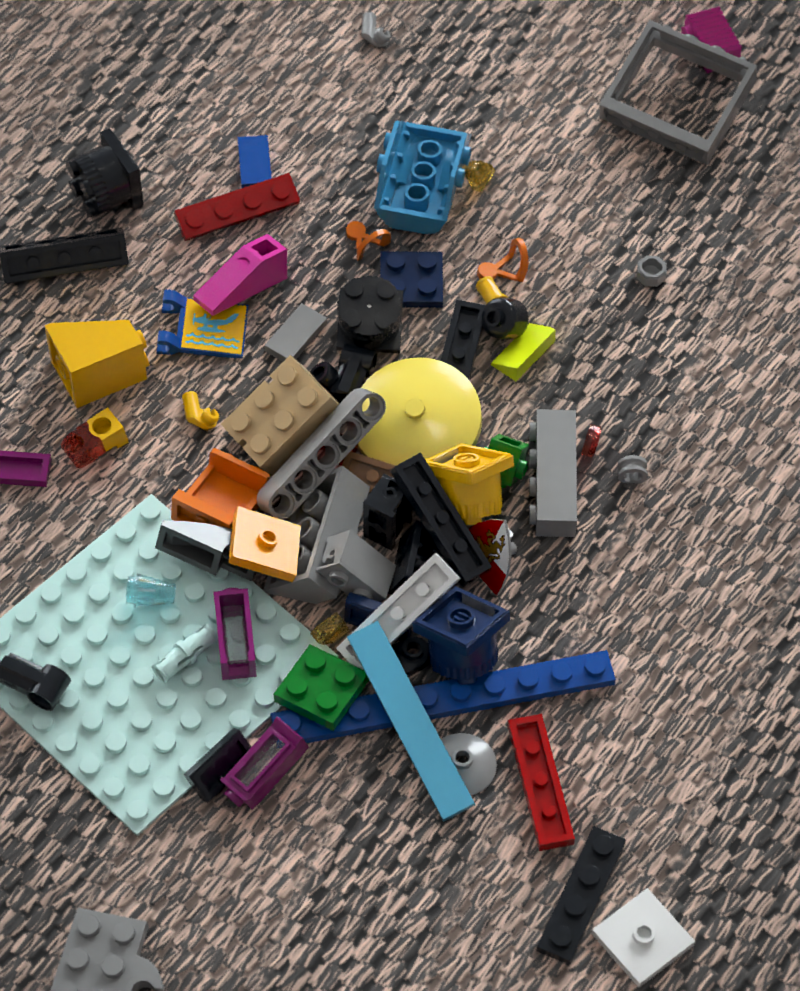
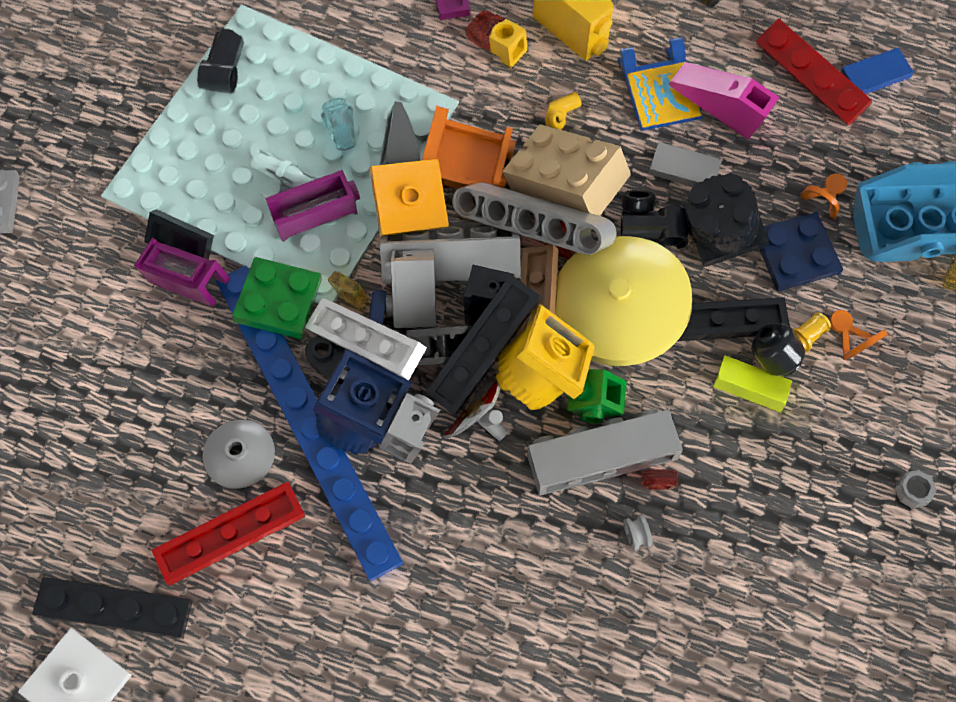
camera: 75 degrees right, 10 degrees up
medium azure tile [347,621,475,822] -> none
none -> light grey hinge [379,393,440,464]

